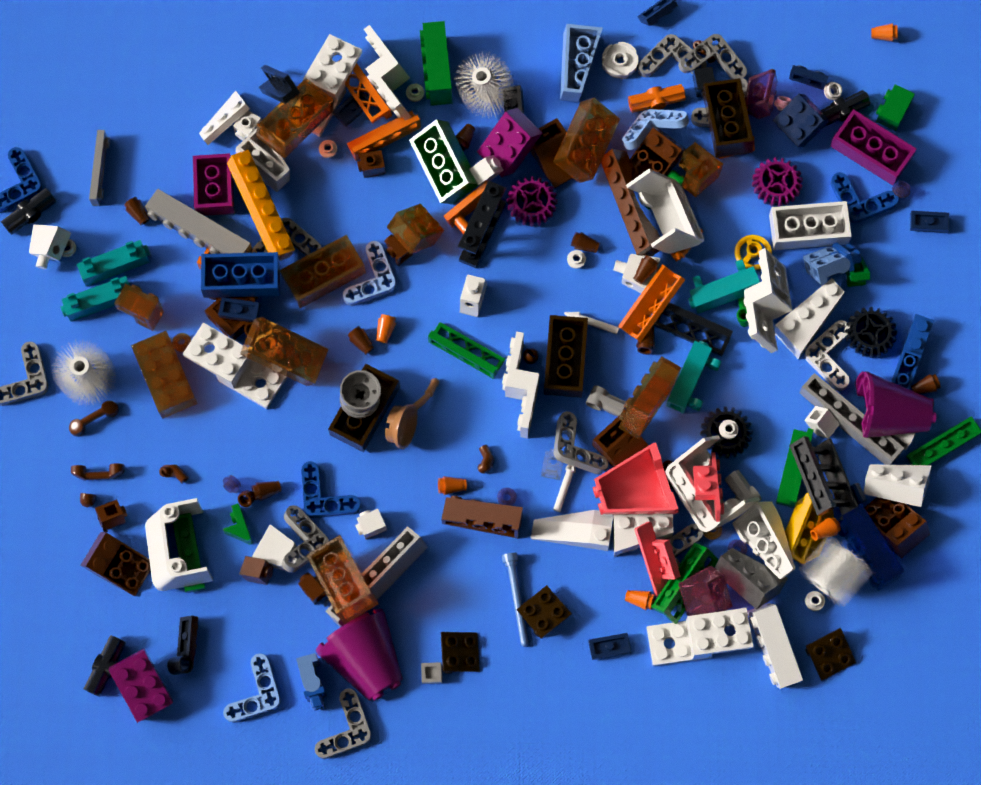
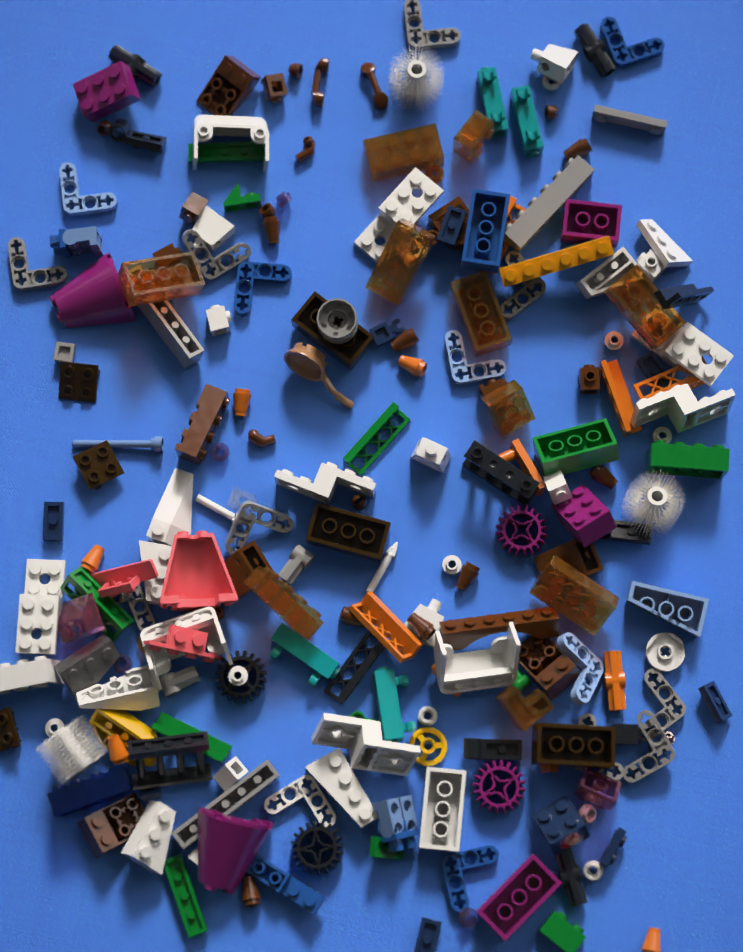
camera: 100 degrees right, 5 degrees up
none -> reddish brown hinge [96,120,112,136]
none -> dark blue plate [369,318,405,348]
none -> white plate [418,706,438,726]
none -> black plate [464,738,522,760]
none -> hinge [544,105,559,120]

